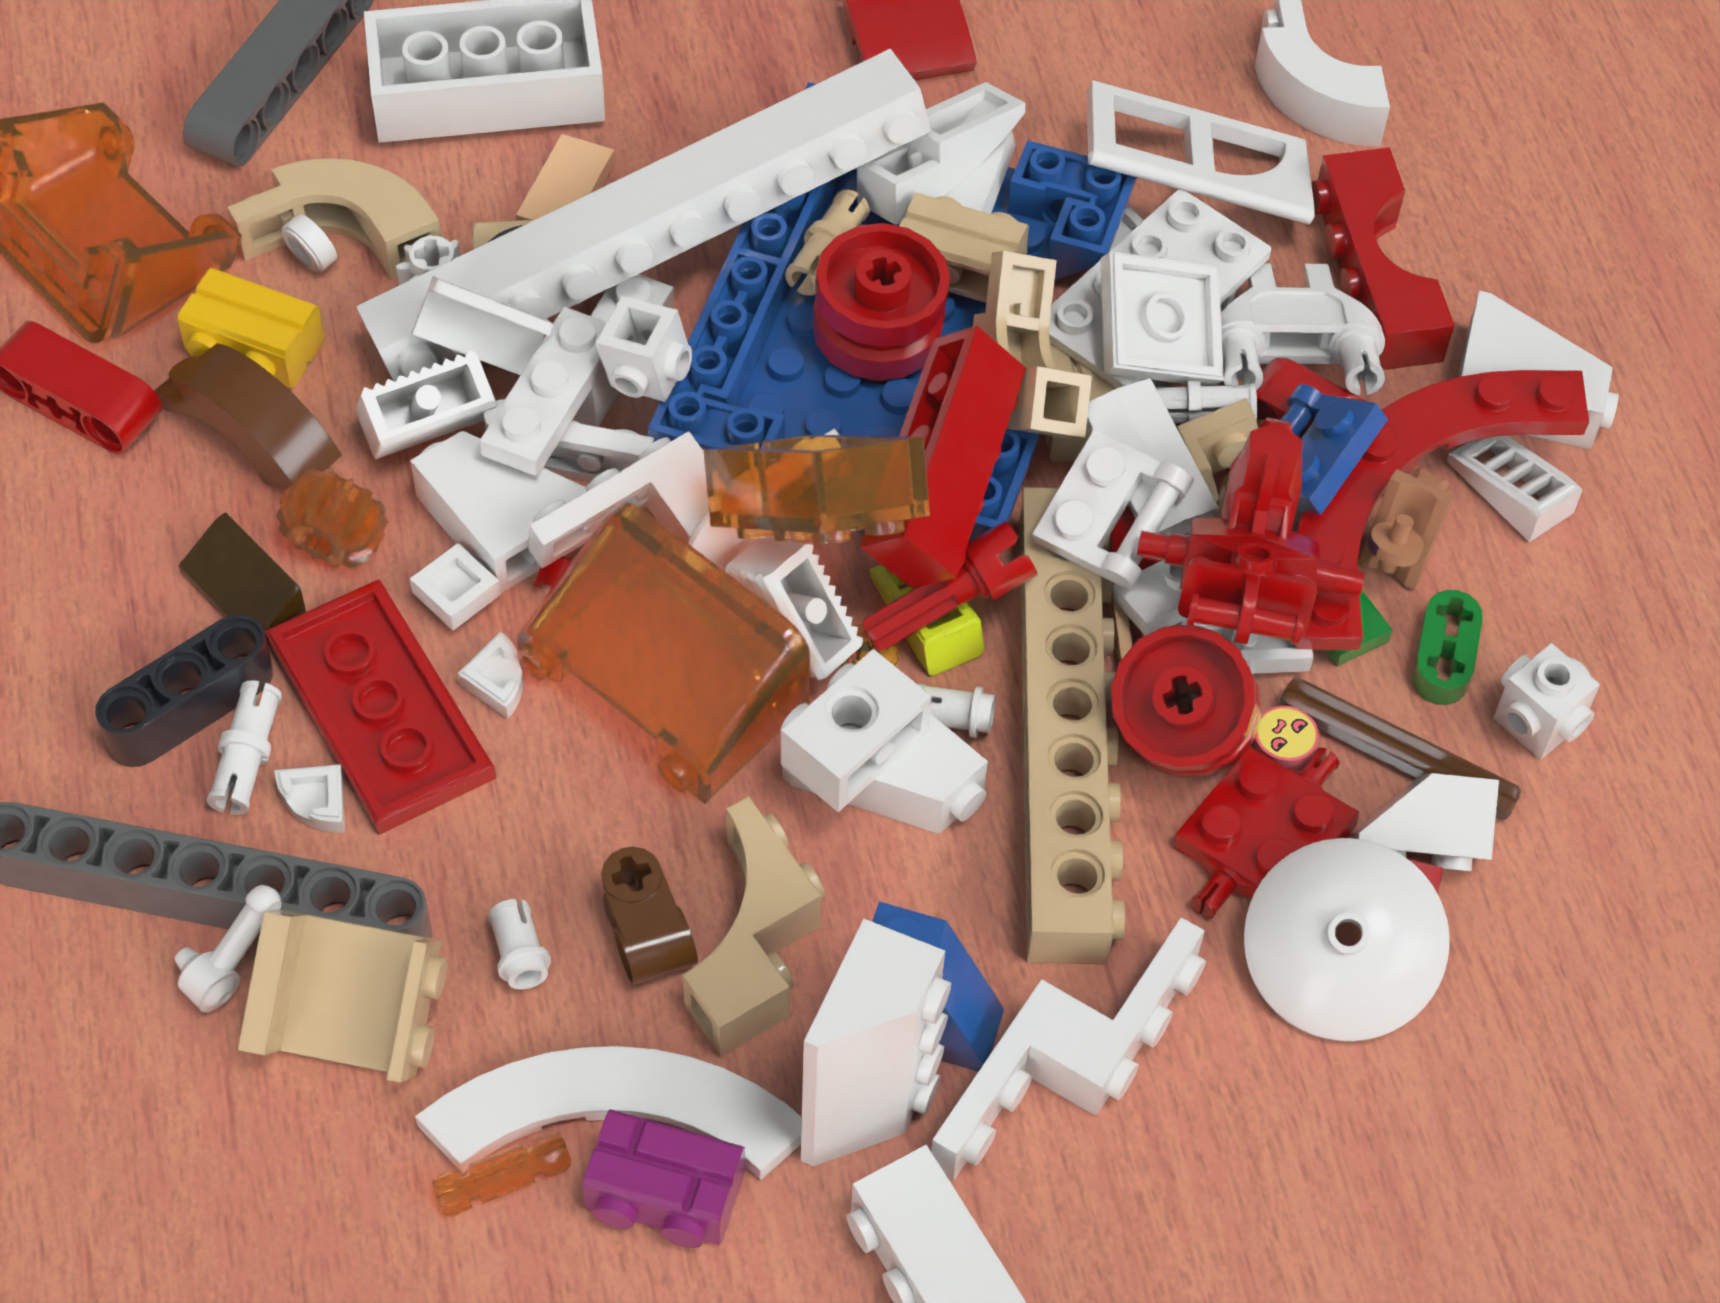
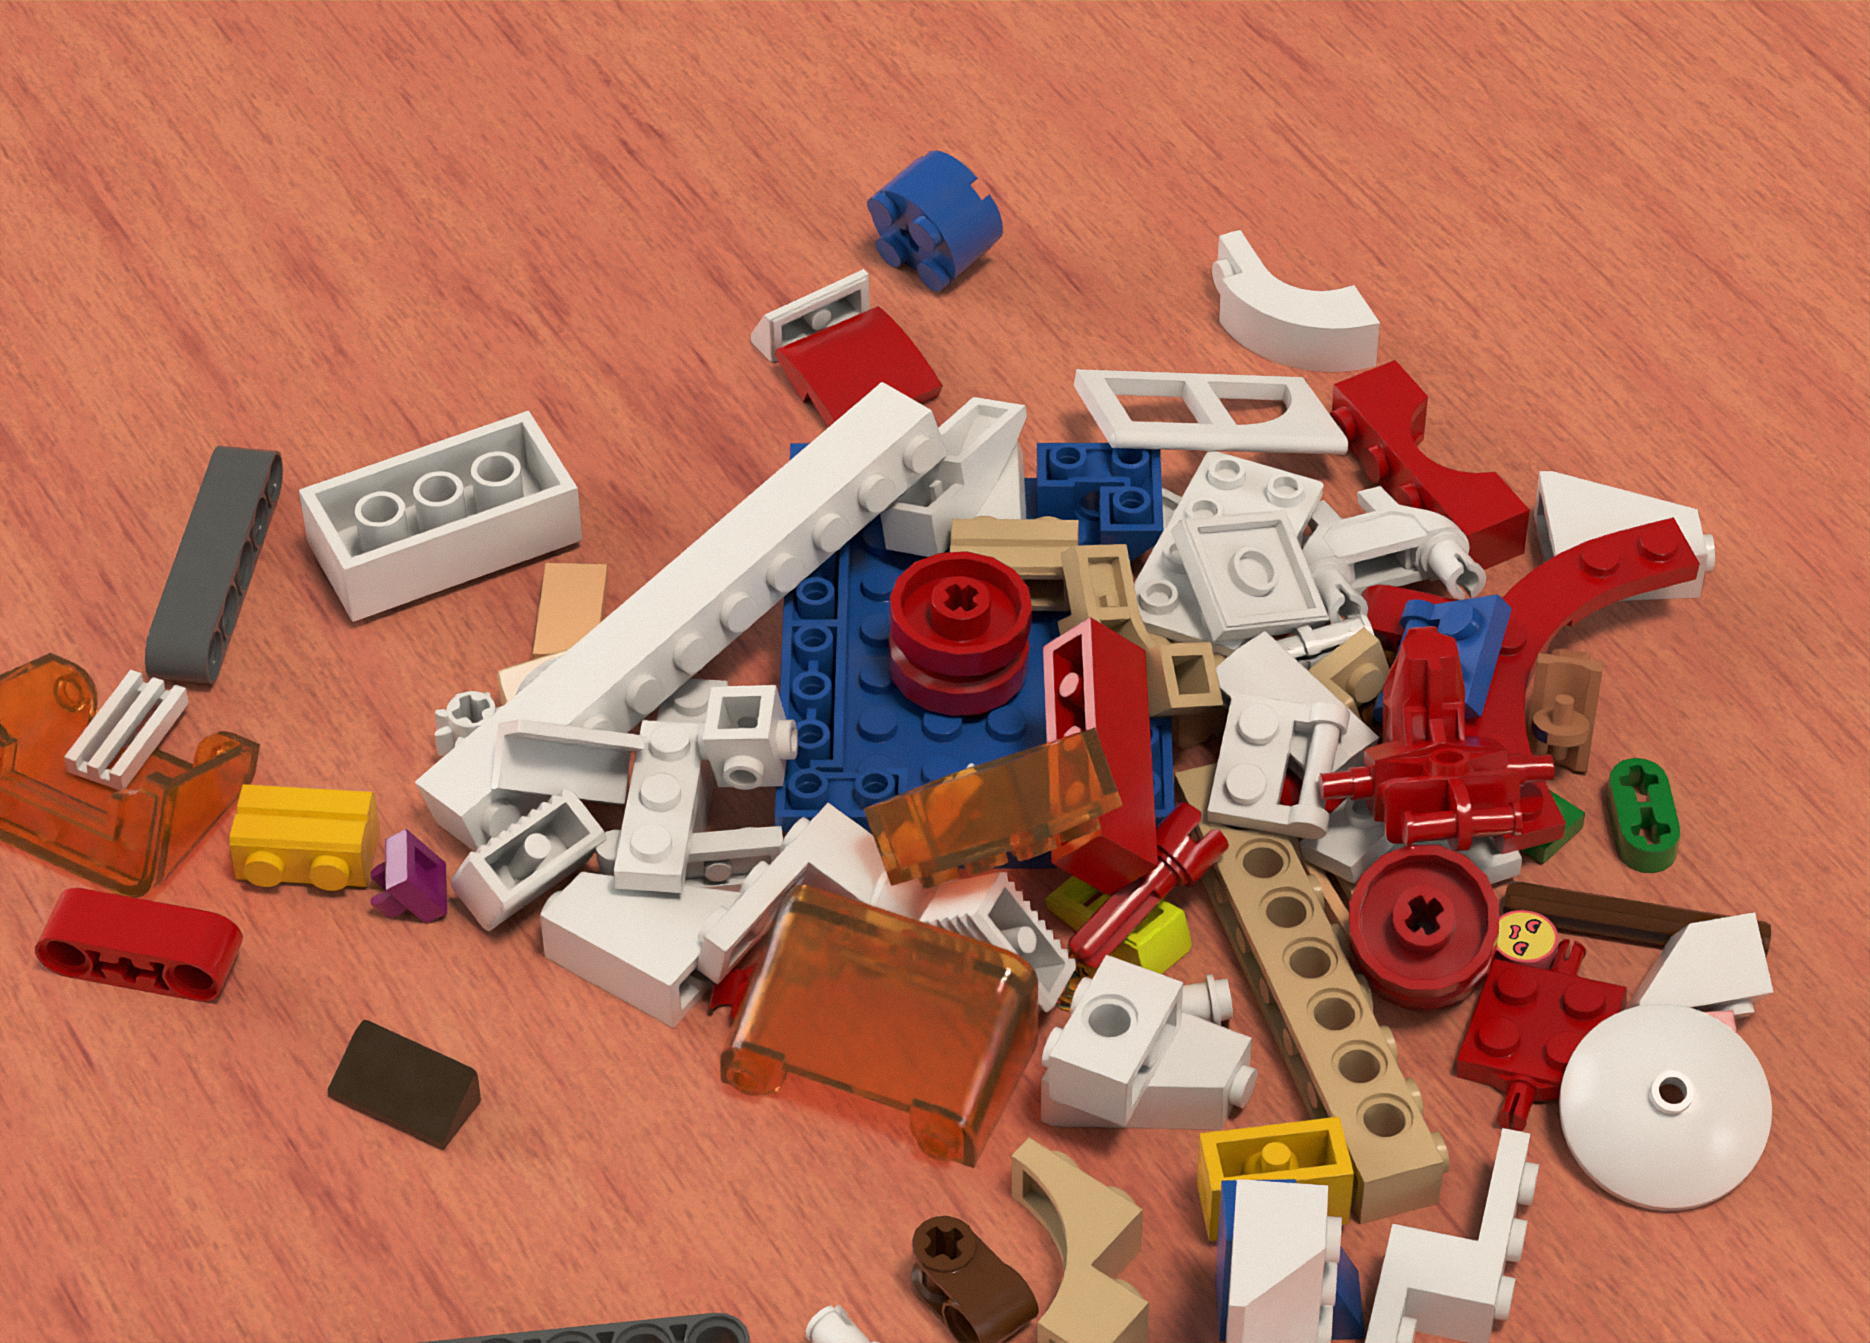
camera: 15 degrees left, 10 degrees down
black beam [95,615,273,767] -> none
reddish brown arch [154,343,342,494] -> none
white pin [206,680,282,815] -> none
tan arch [227,158,441,280] -> none
red tile [264,579,496,835] -> none
white tile [275,764,345,833] -> none
clear orange gear [276,469,388,569] -> none
white tile [281,213,338,273] -> none
white plate [410,543,501,631] -> none
white tile [458,631,523,719] -> none
tan pin [785,190,870,295] -> none
white slope [1447,436,1583,542] -> none
white brick [1493,643,1600,760] -> none
none -> white tile [64,669,189,791]
none -> magenta tile [370,829,447,924]
none -> yellow brick [1196,1116,1354,1241]

